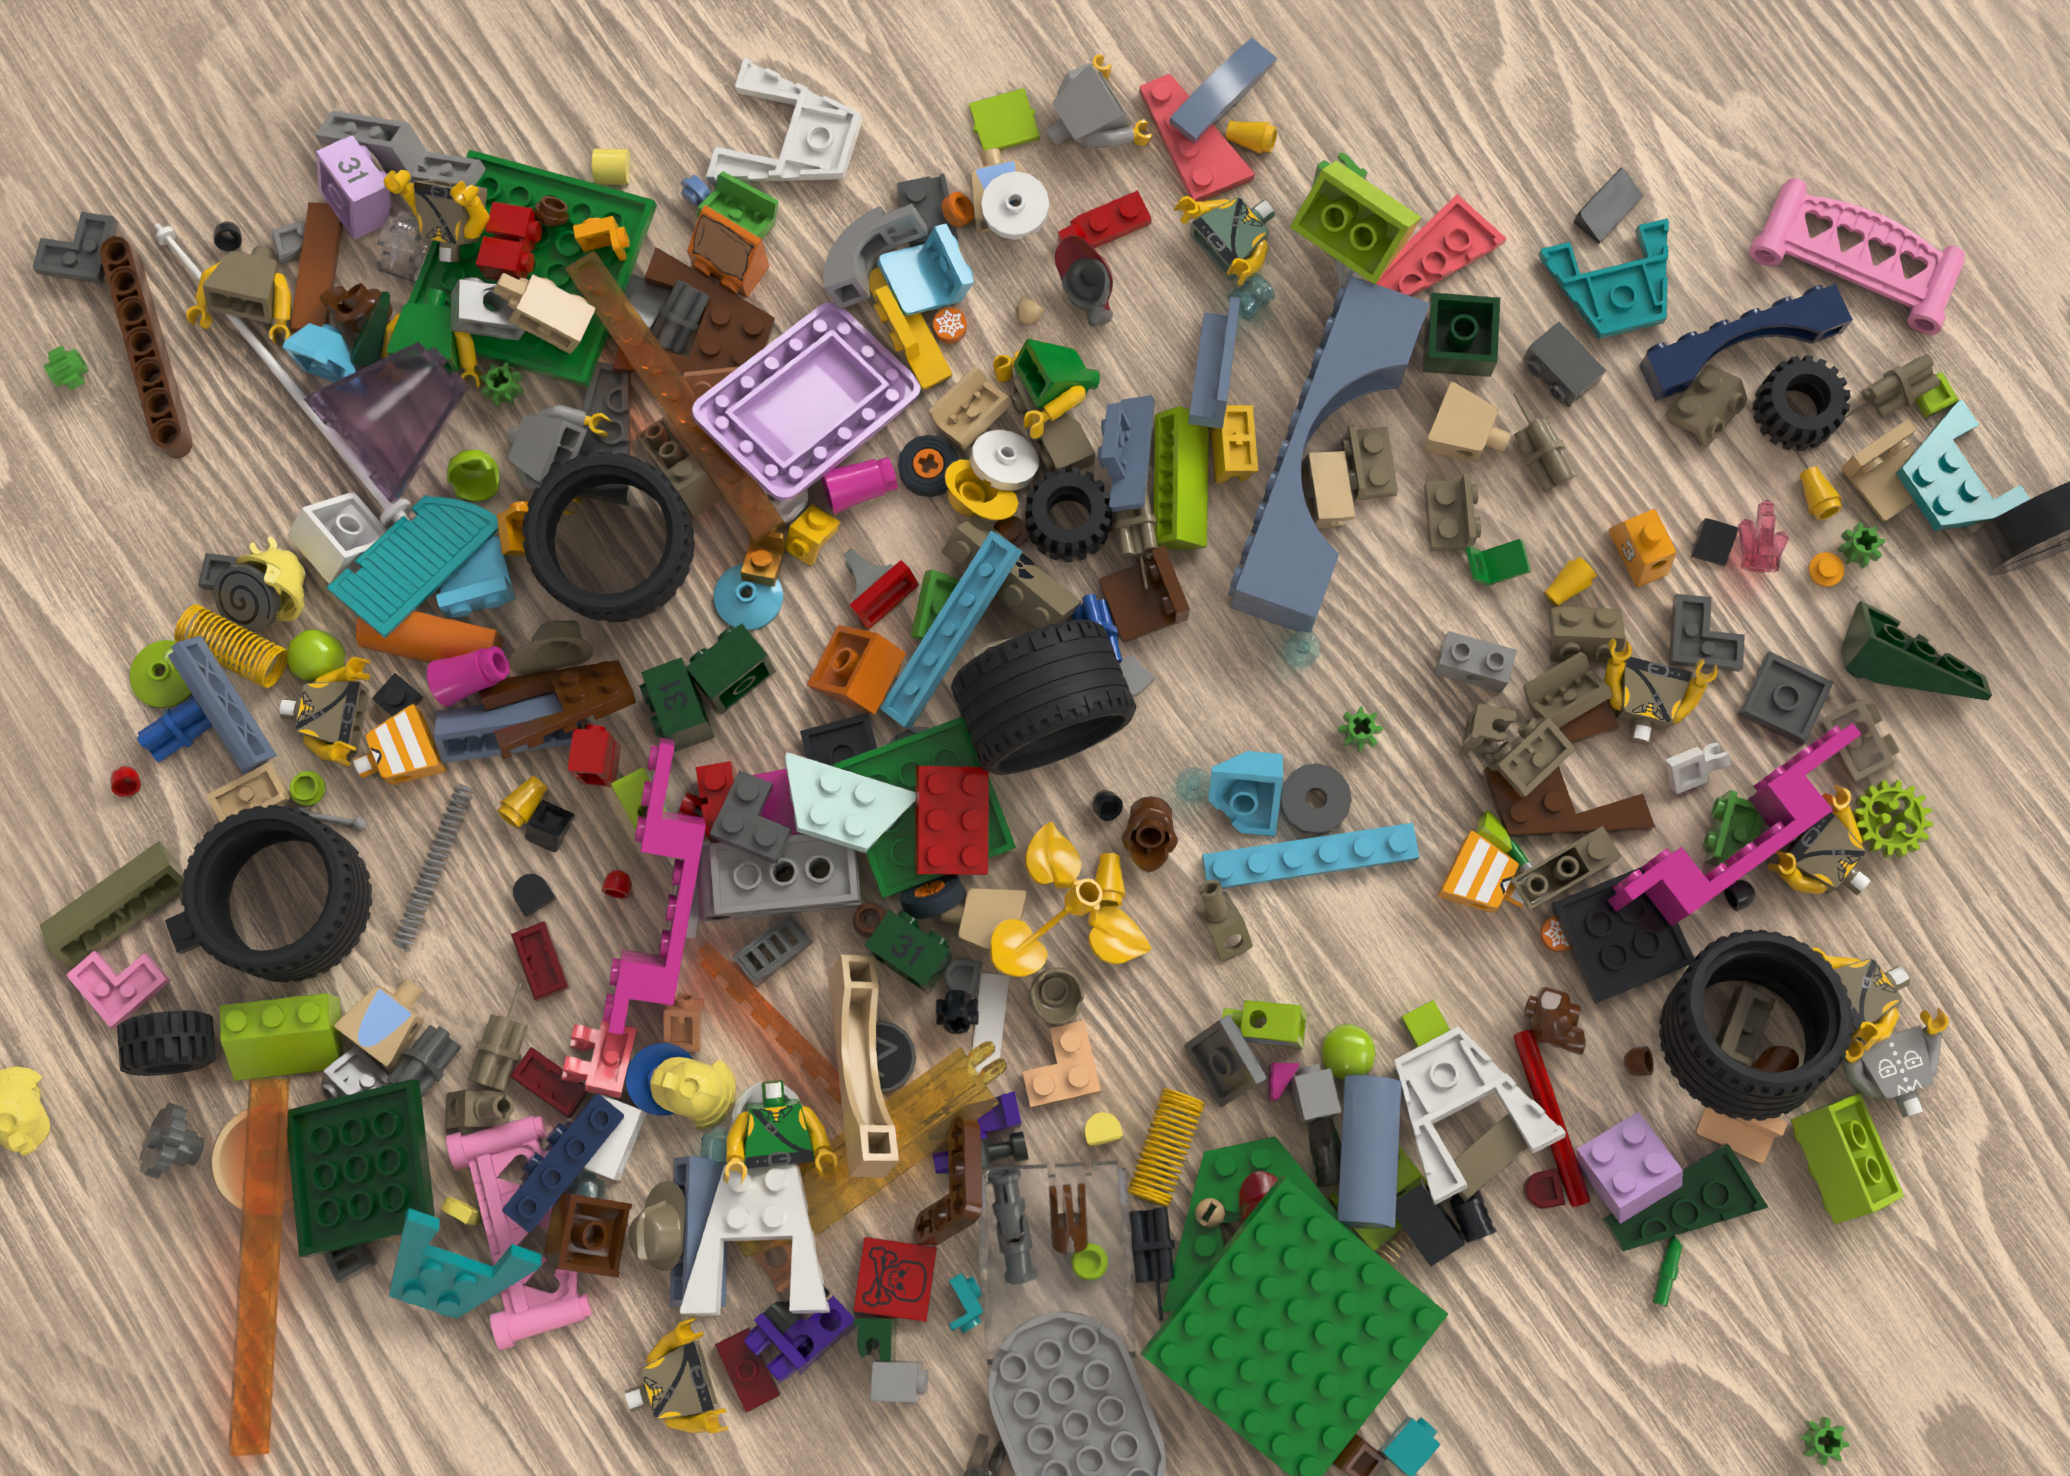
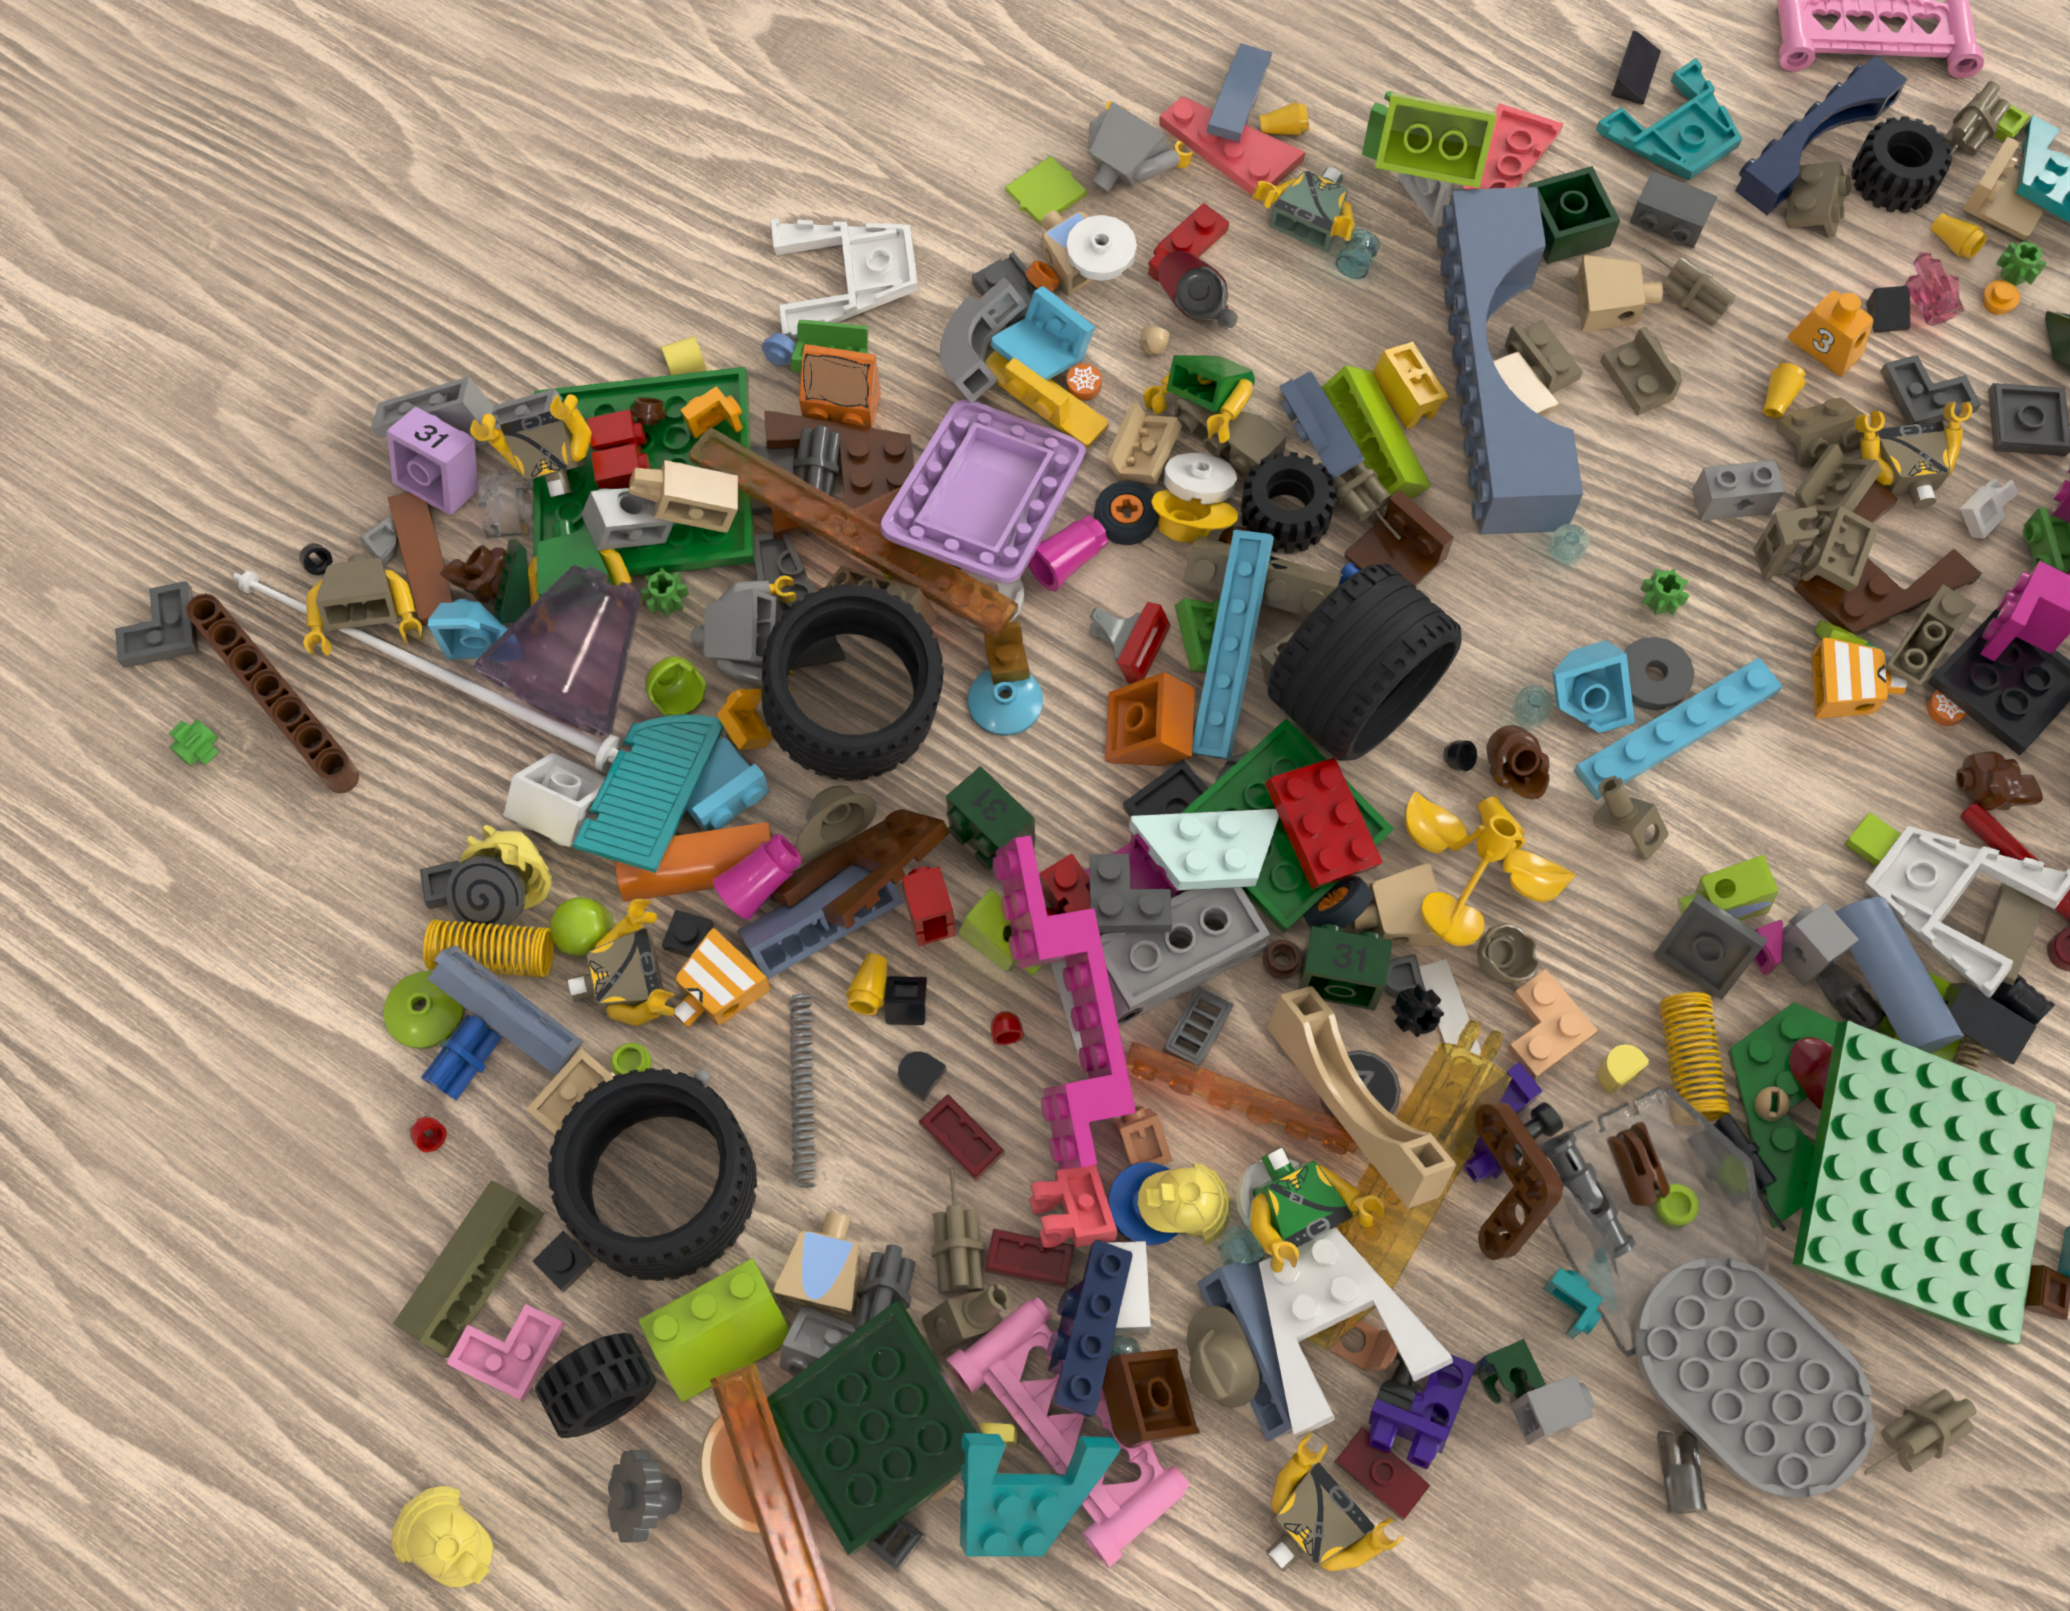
camera: 25 degrees left, 10 degrees down
dark green brick [686,623,776,715] -> none
yellow bracket [785,504,840,566] -> none
red tile [853,1237,938,1322] -> none
sand blue fence [1188,297,1241,429] -> none
lime hair [1321,1023,1376,1081] -> none
green bracket [1465,539,1531,586] -> none

